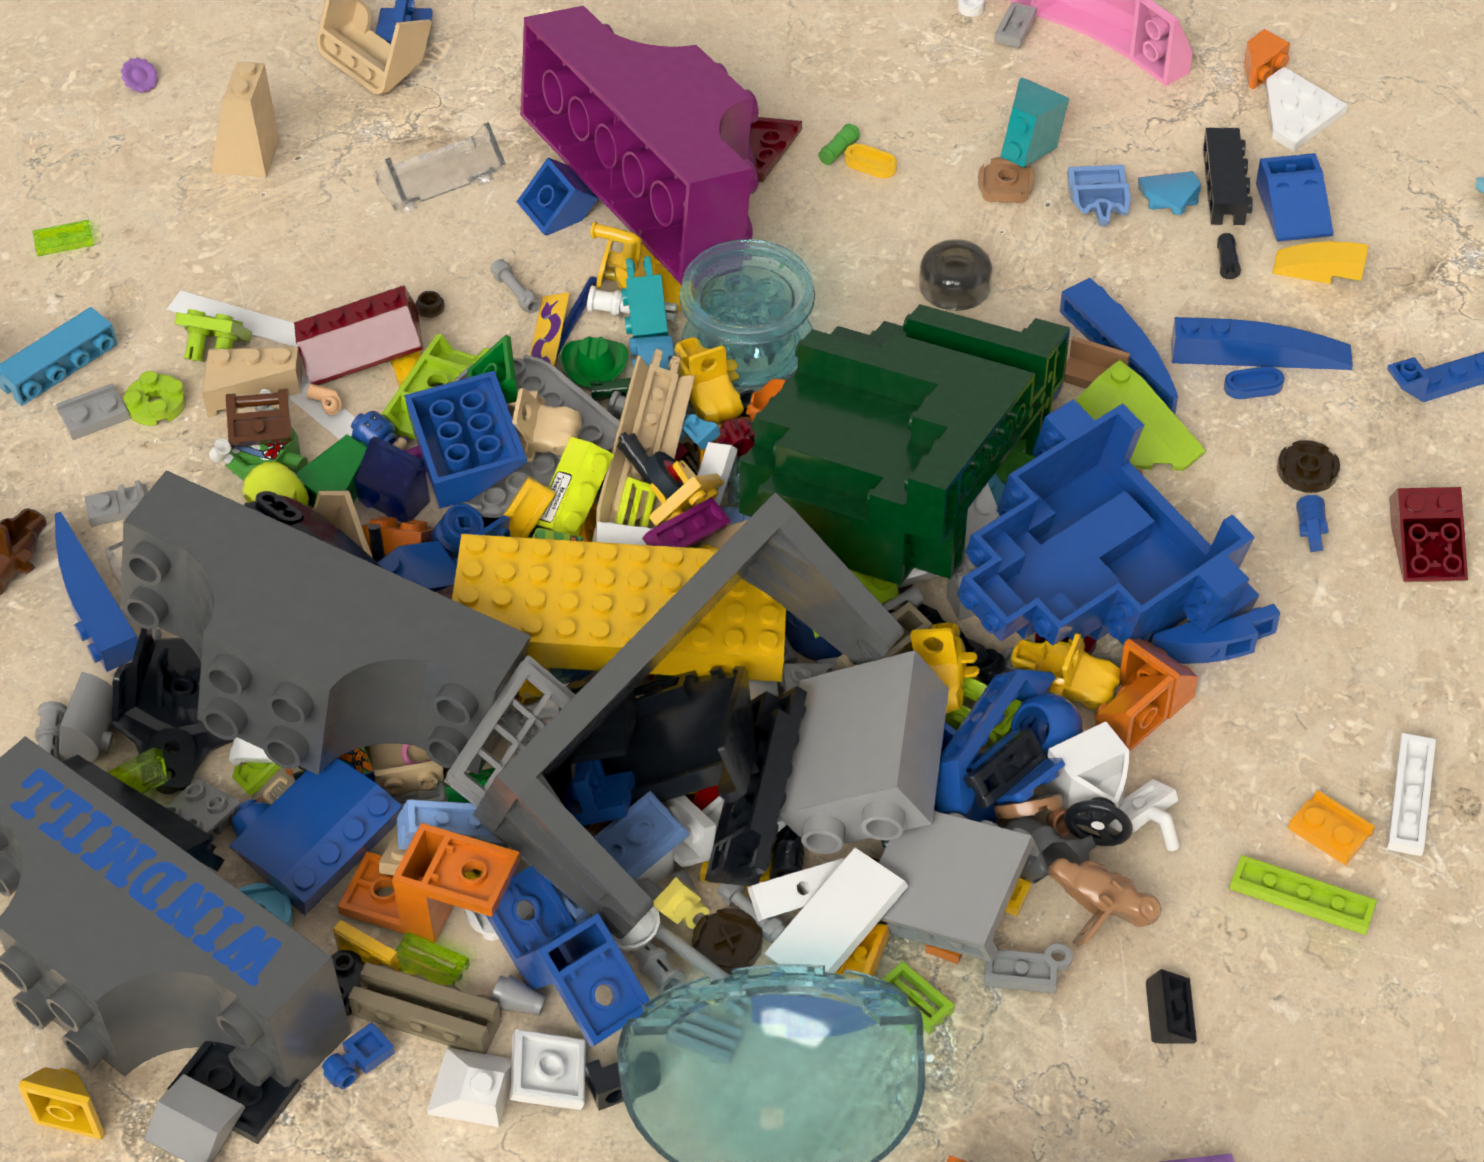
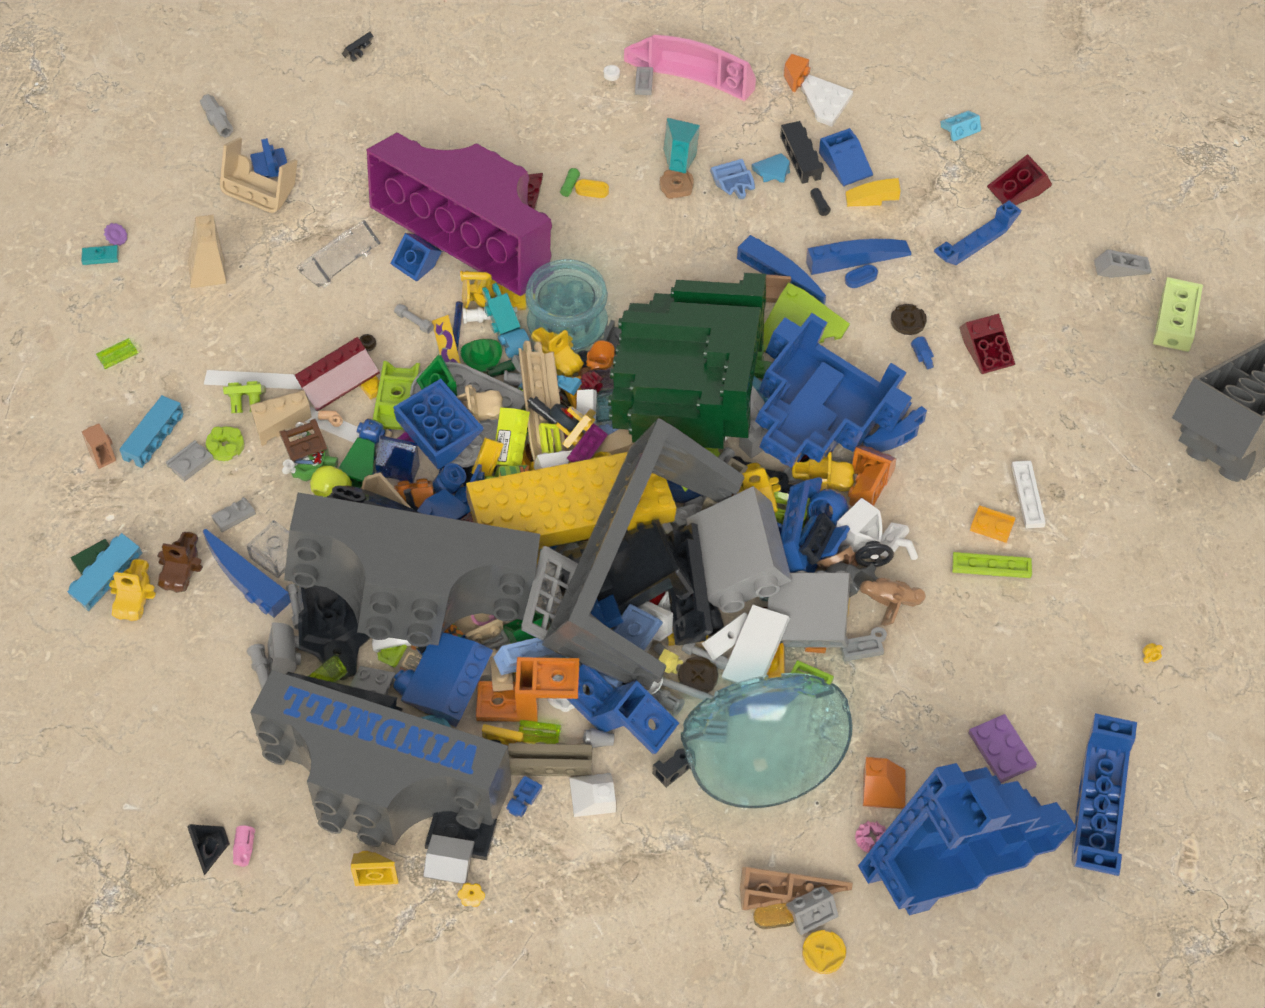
camera: 20 degrees left, 5 degrees up
white plate [510,1029,586,1110] -> none
clear smoke piece [919,239,993,311] -> none
black slope [1146,969,1197,1044] -> none
none -> teal plate [81,245,119,265]

